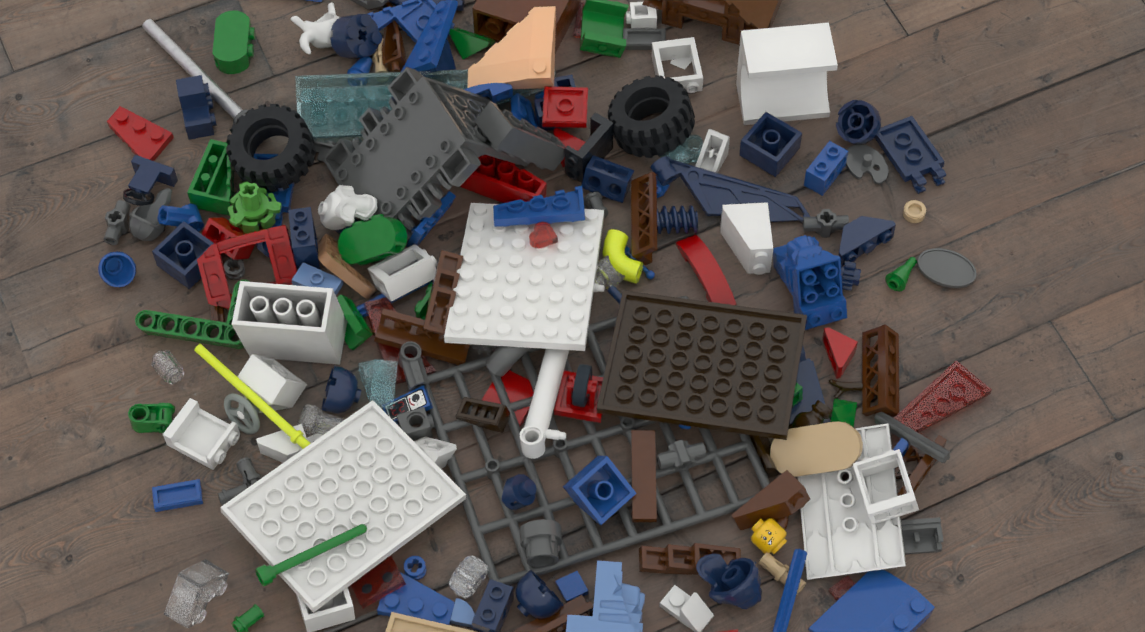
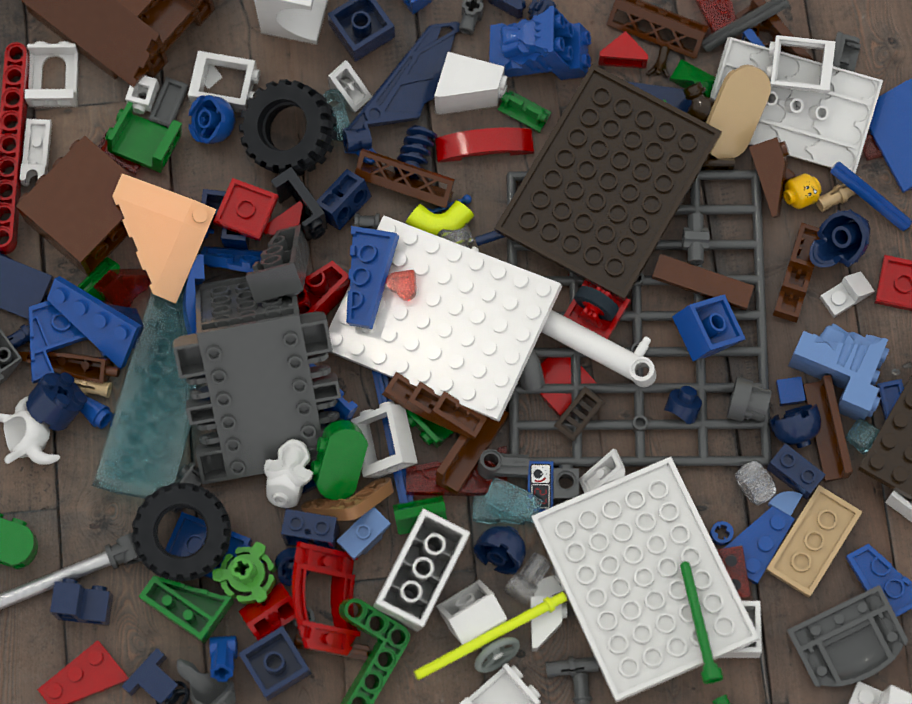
camera: 70 degrees left, 15 degrees up
none -> clear red slope [93,268,151,307]
none -> blue cylinder [188,95,235,144]
none -> green hinge [498,90,552,133]

